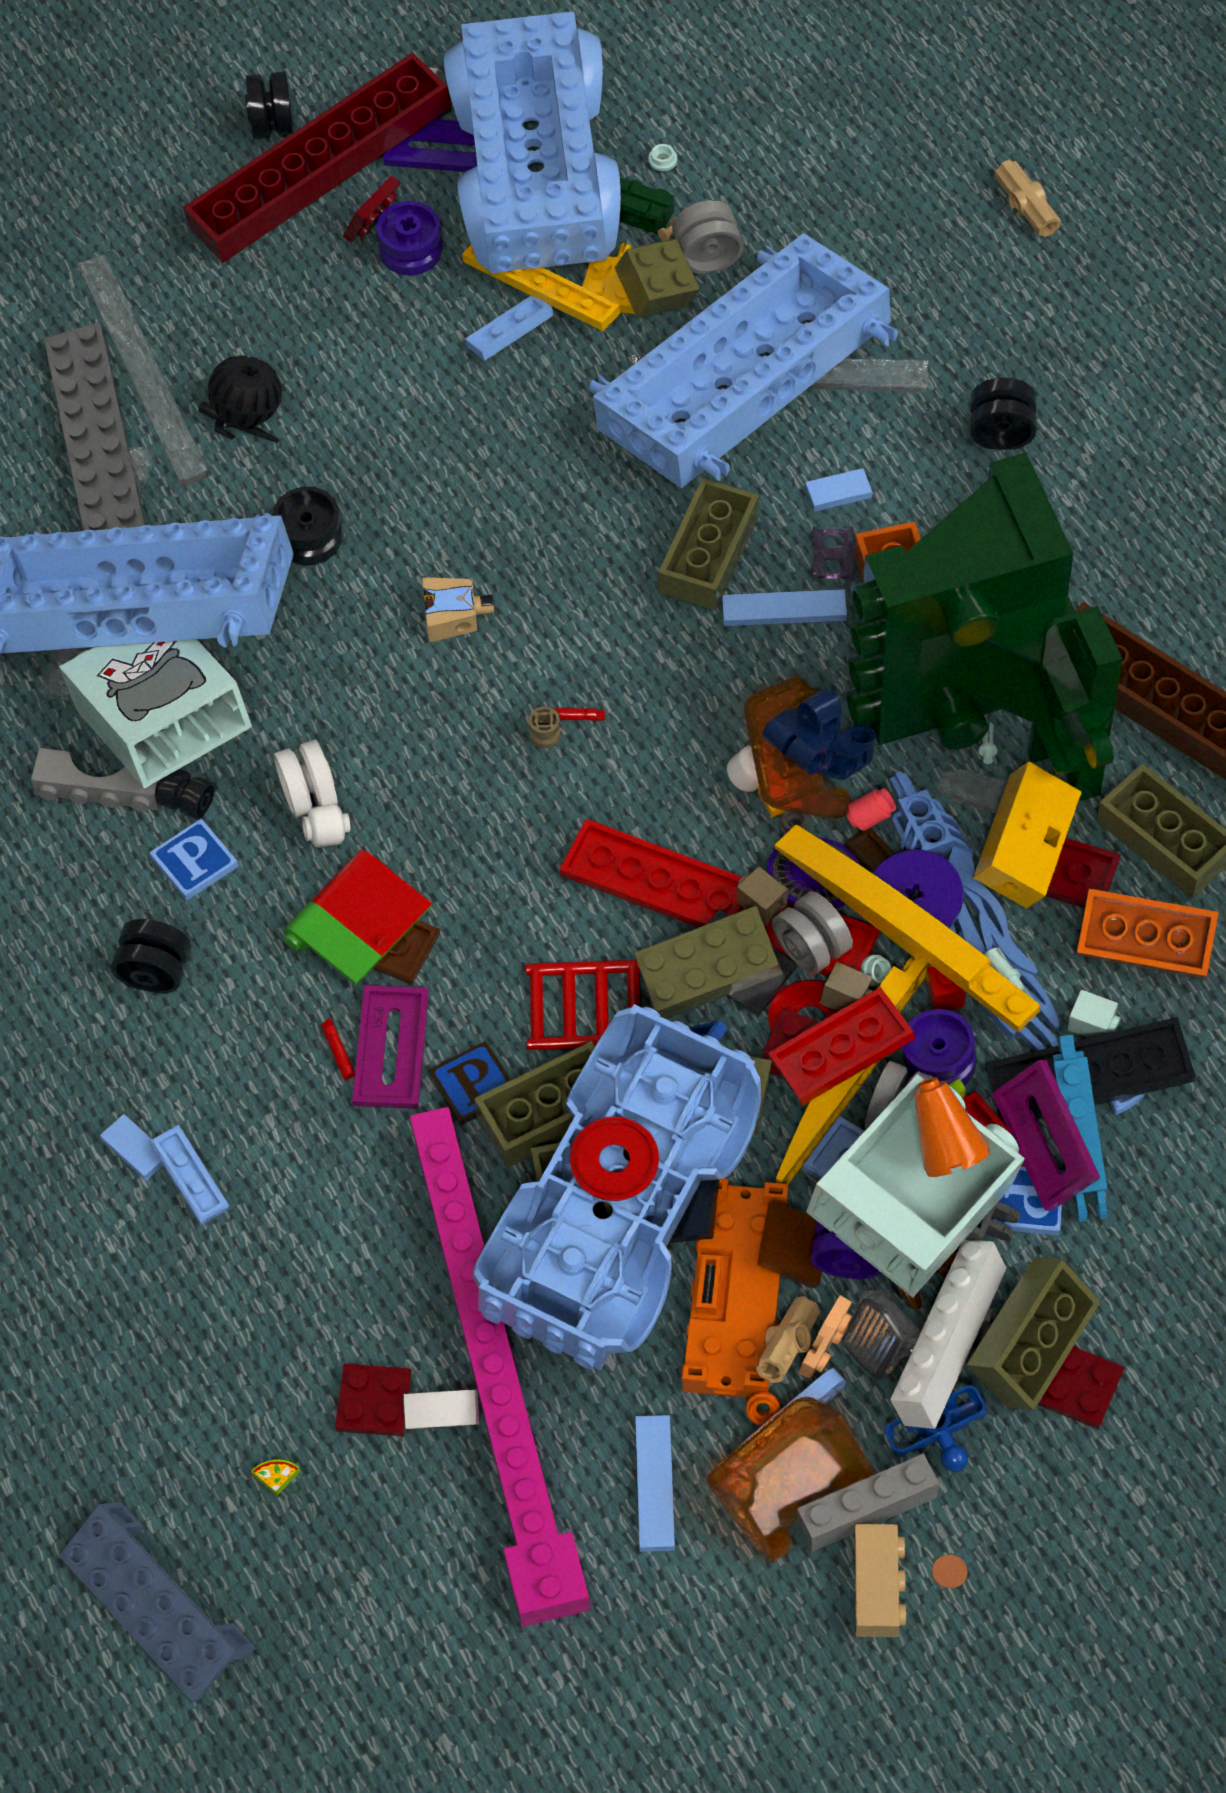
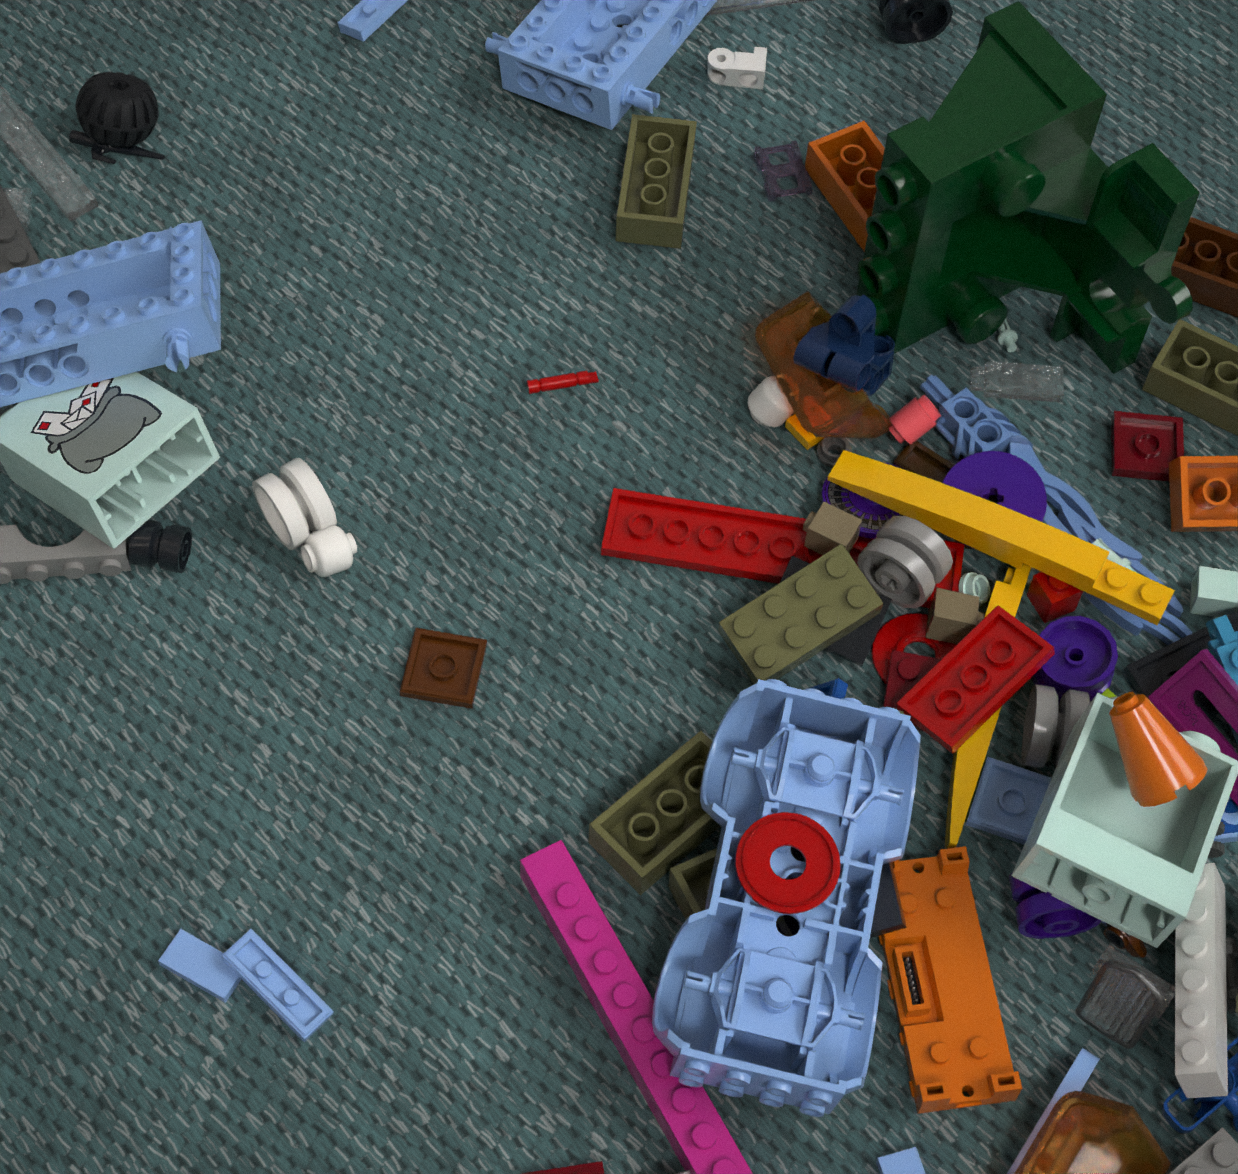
camera: 20 degrees left, 0 degrees up
black wheel [110,919,191,994] -> none
tile [149,819,239,901] -> none
black wheel [273,486,343,565] -> none
red door [283,850,432,985] -> none
red wheel [321,1018,355,1080] -> none
magenta piece [352,985,429,1109] -> none
tan torso [422,577,494,642] -> none
tile [428,1041,511,1126] -> none
red bar [525,960,641,1050] -> none
dark tan wheel [528,706,561,748] -> none
light blue tile [722,589,847,626] -> none
orange plate [746,1391,780,1426] -> none
tan piece [756,1296,821,1383] -> none
reddish brown tile [757,1201,822,1288] -> none
light nougat plate [799,1295,852,1379] -> none
light blue tile [805,468,872,512] -> none
yellow brick [973,761,1081,909] -> none
none -> white leg [707,47,767,90]

